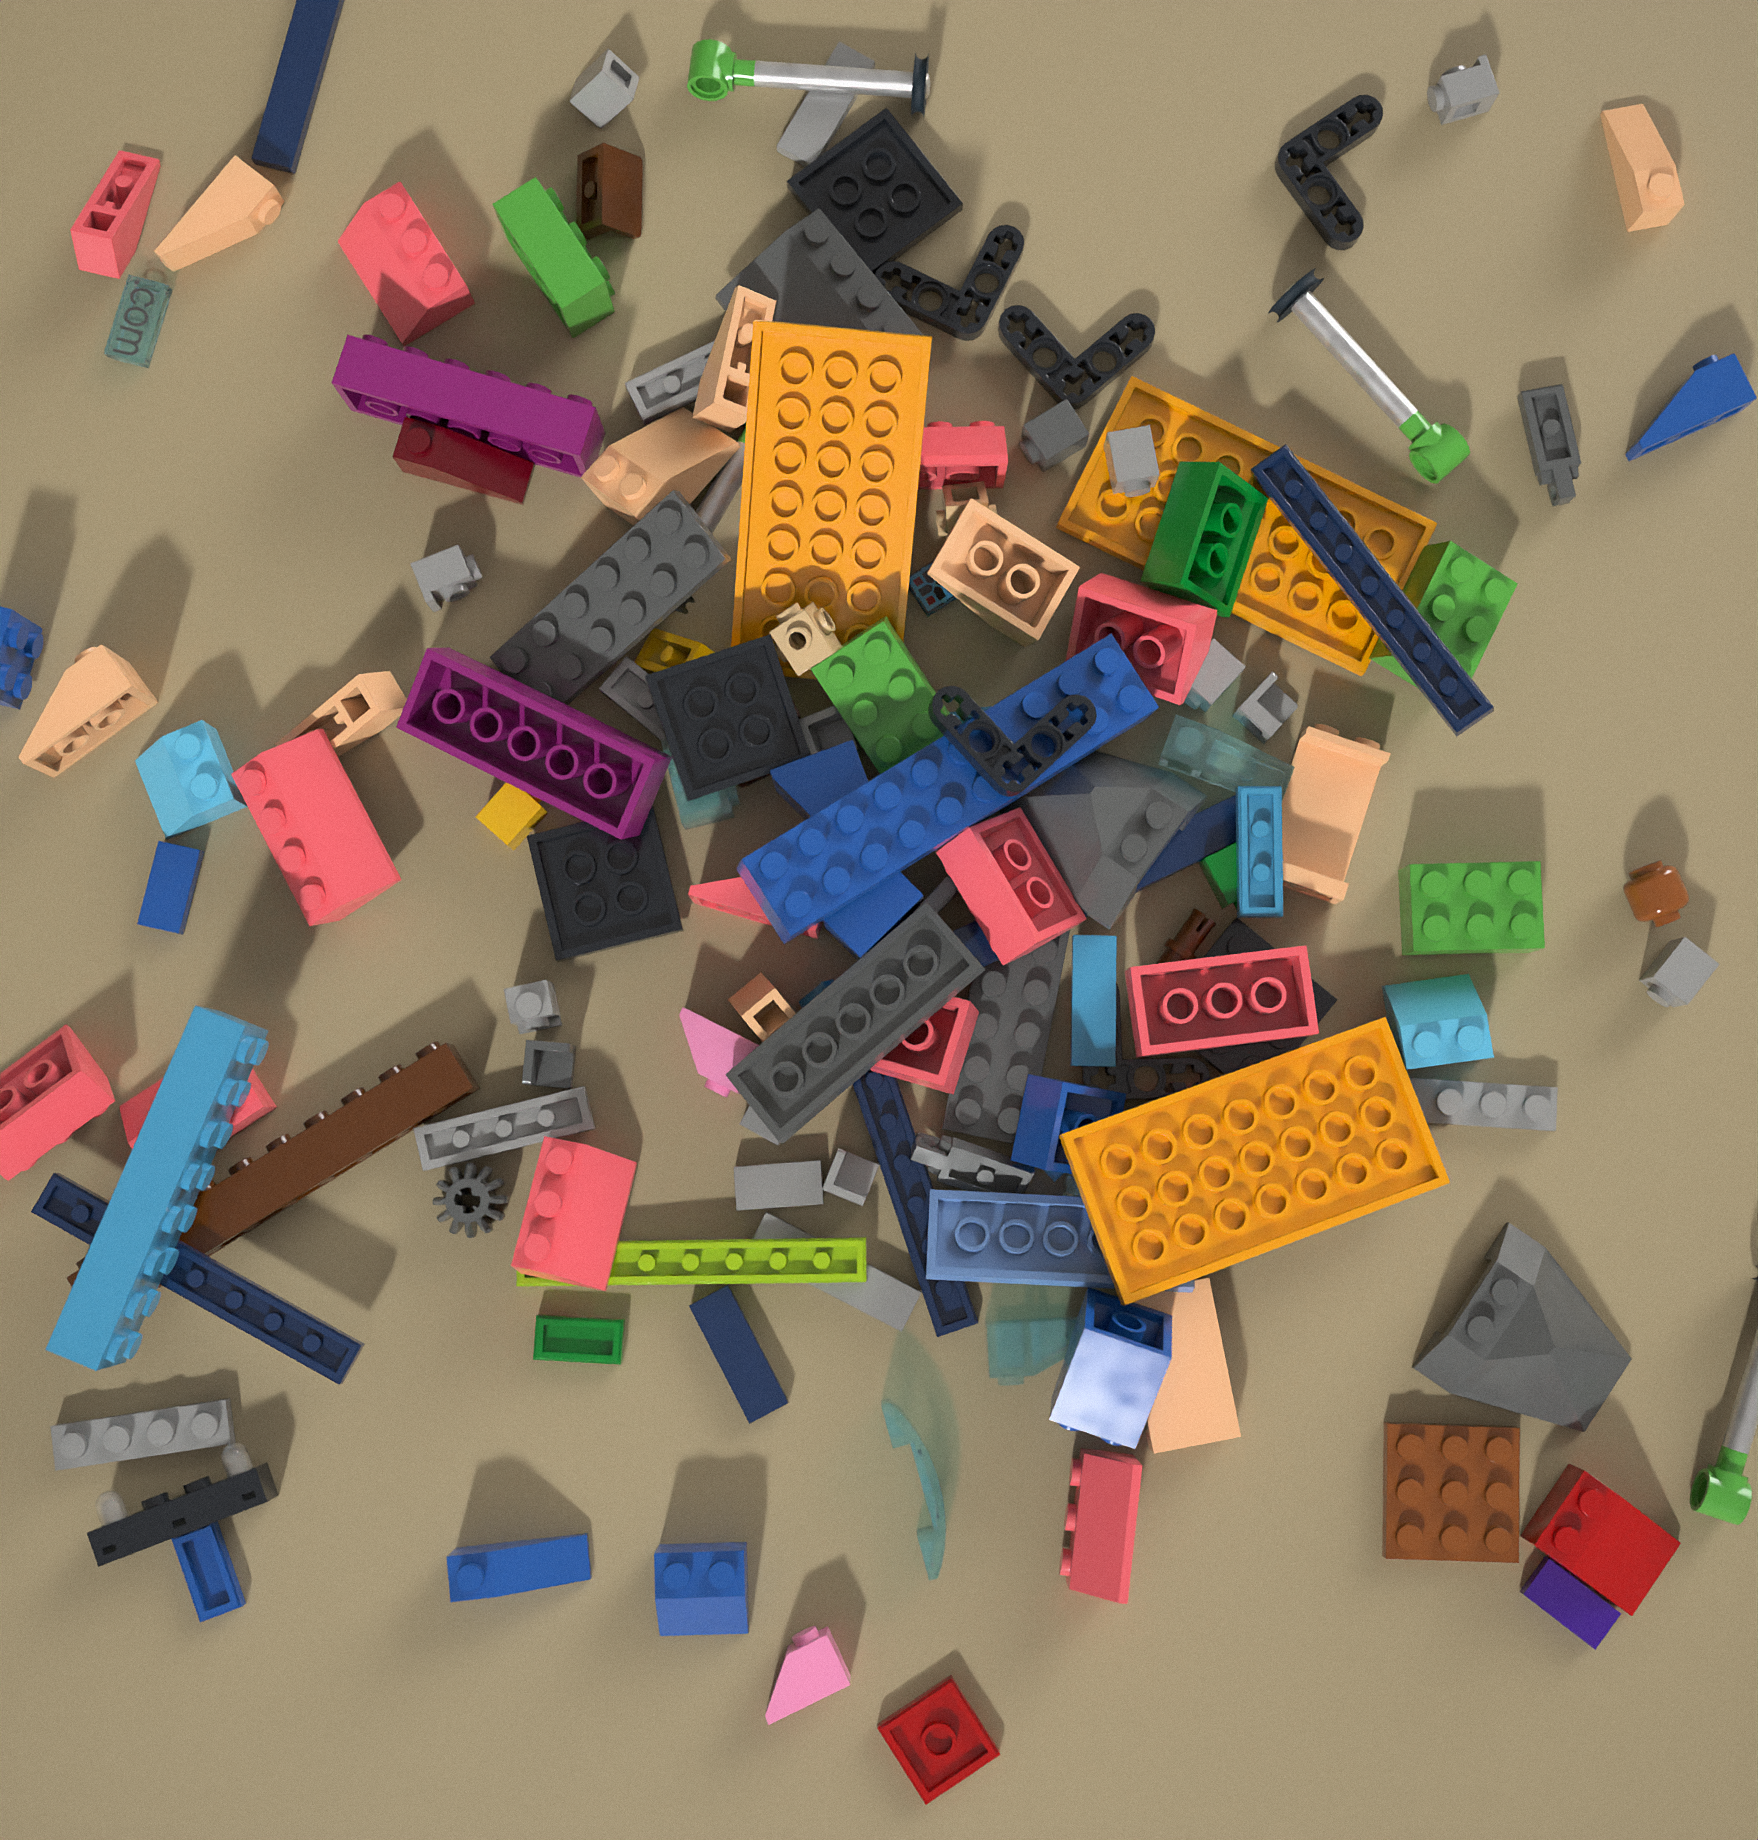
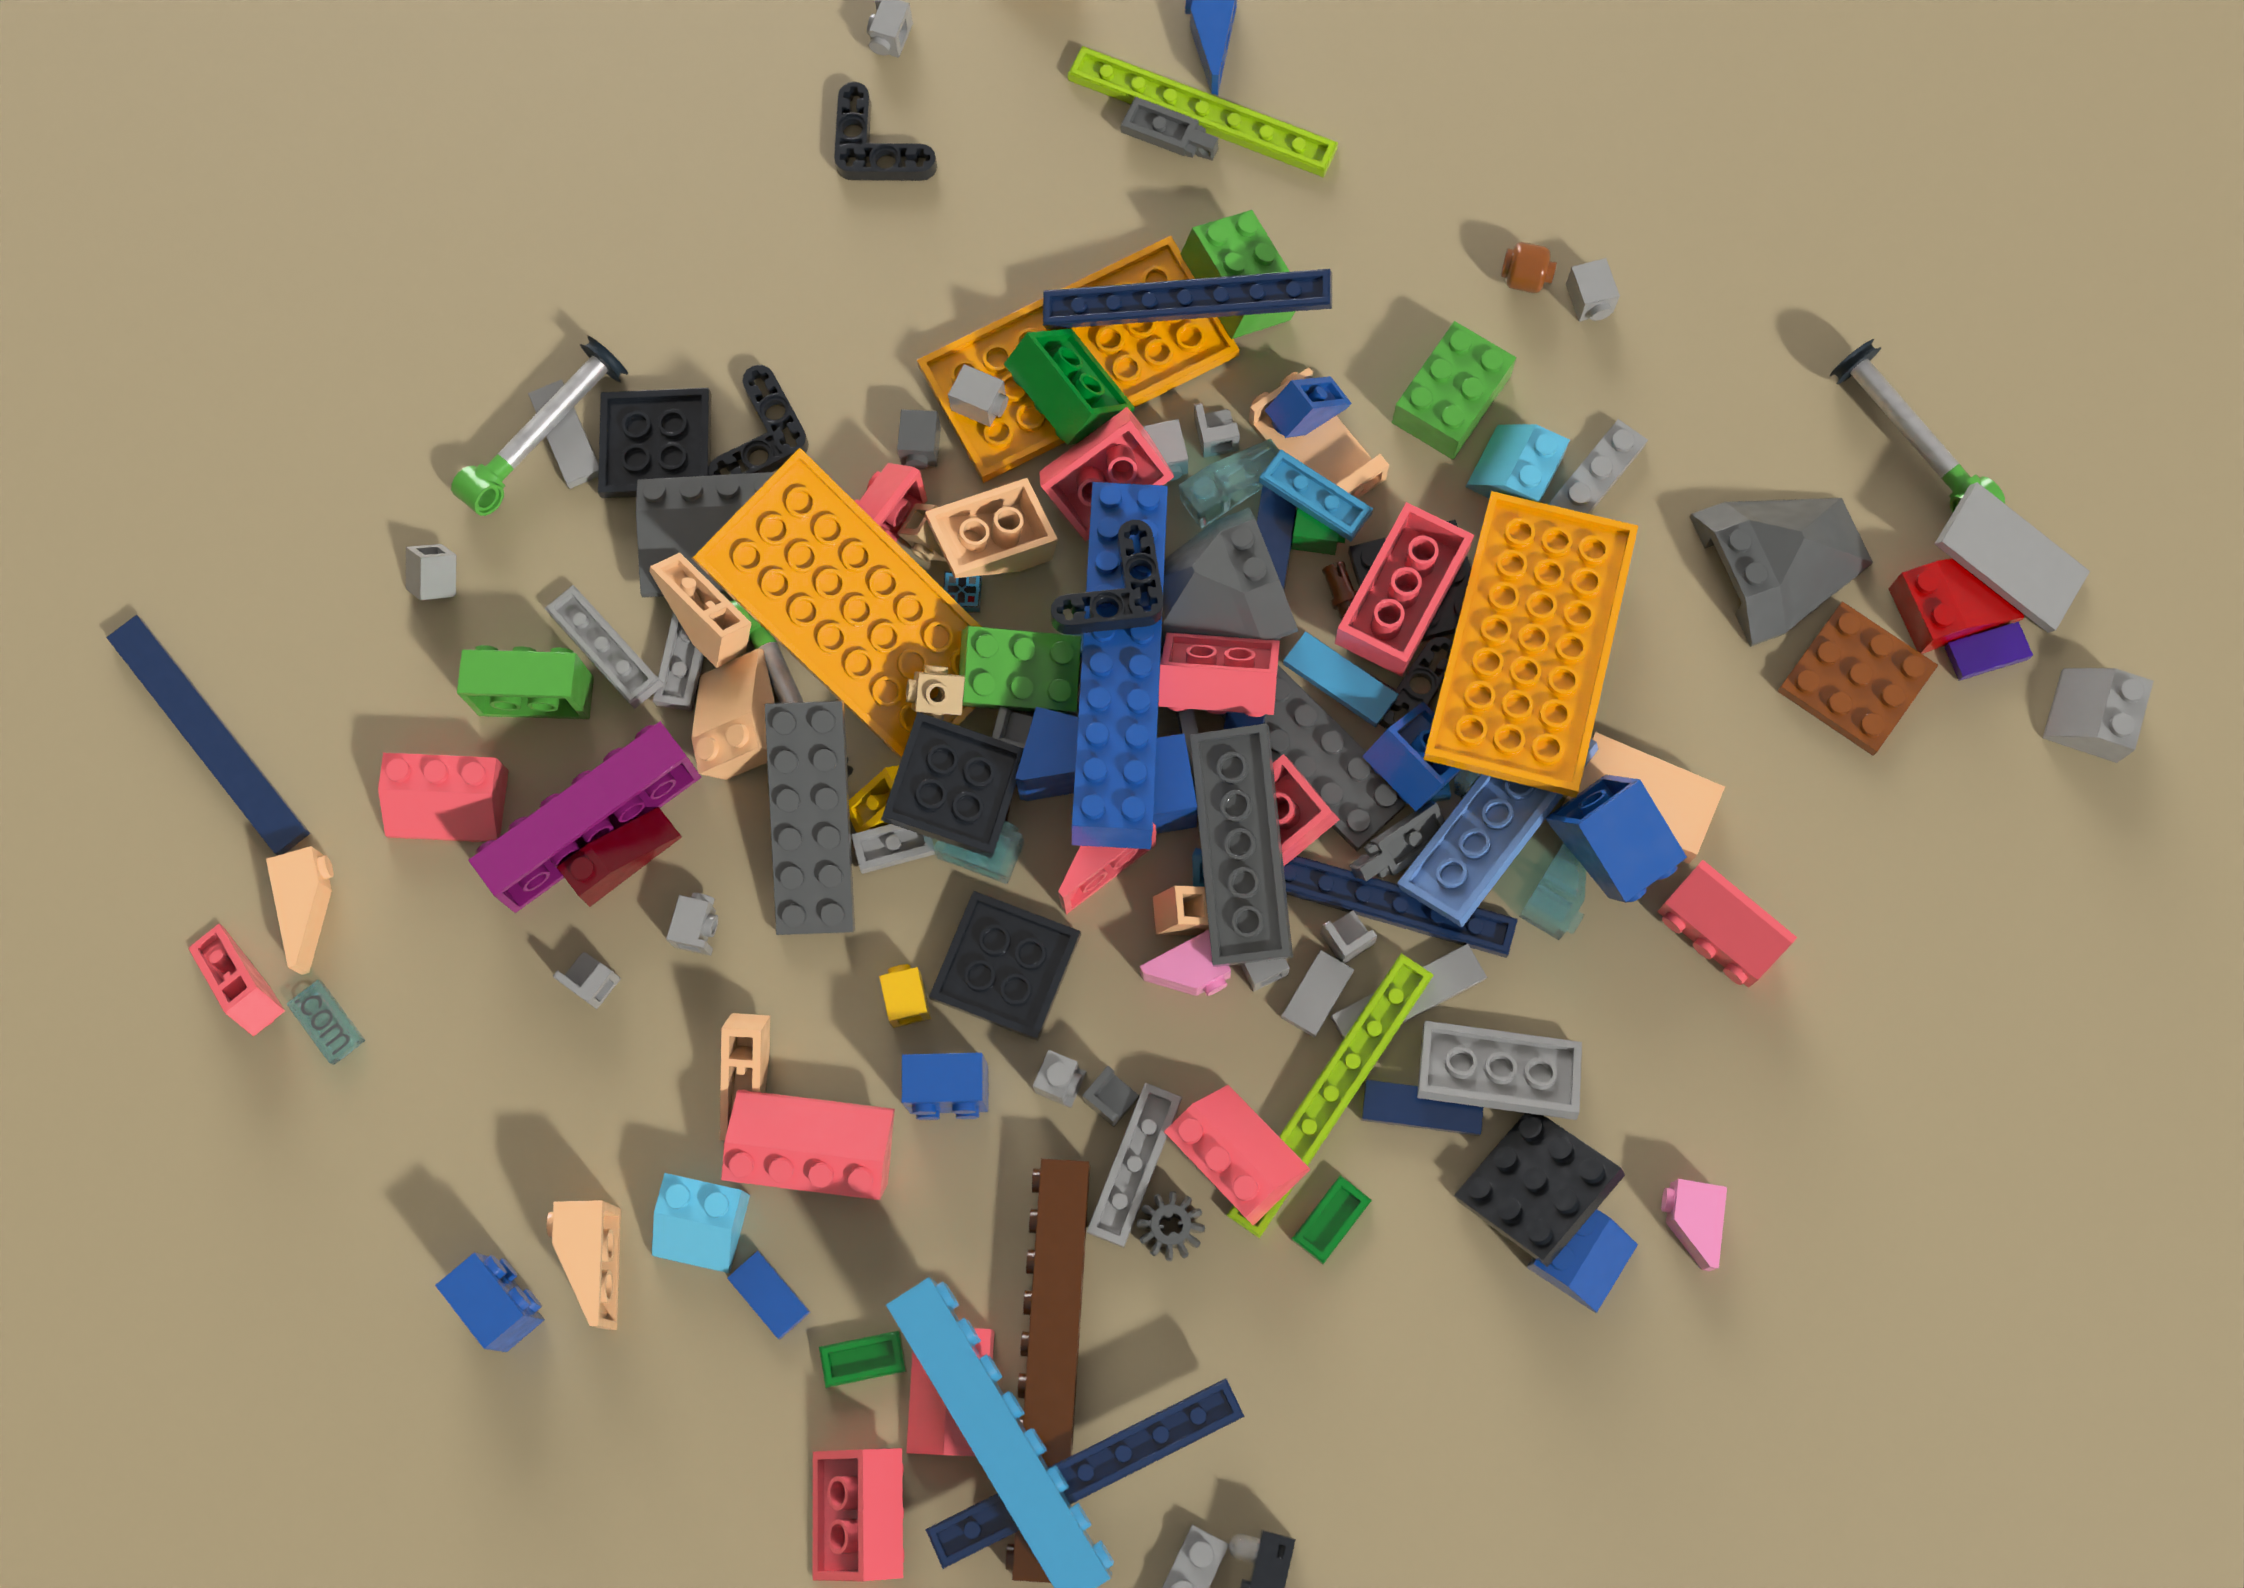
camera: 50 degrees left, 10 degrees down
magenta brick [396,647,672,840] -> none
blue slope [446,1533,592,1602] -> none
reddish brown panel [576,143,643,240] -> none
red tile [877,1675,1000,1805] -> none
clear light blue slope [881,1398,946,1581] -> none
black beam [998,305,1156,410] -> none
piece [1268,268,1470,484] -> none
none -> light grey tile [545,585,663,709]
none -> light grey panel [552,952,621,1009]
none -> green tile [819,1330,907,1388]
none -> blue brick [902,1053,989,1120]
none -> lime tile [1068,46,1338,178]
none -> blue slope [1265,376,1352,438]
none -> light grey plate [1417,1021,1582,1120]
none -> black plate [1454,1113,1625,1267]
none -> light grey tile [1935,482,2090,633]
none -> light grey slope [2043,668,2154,763]

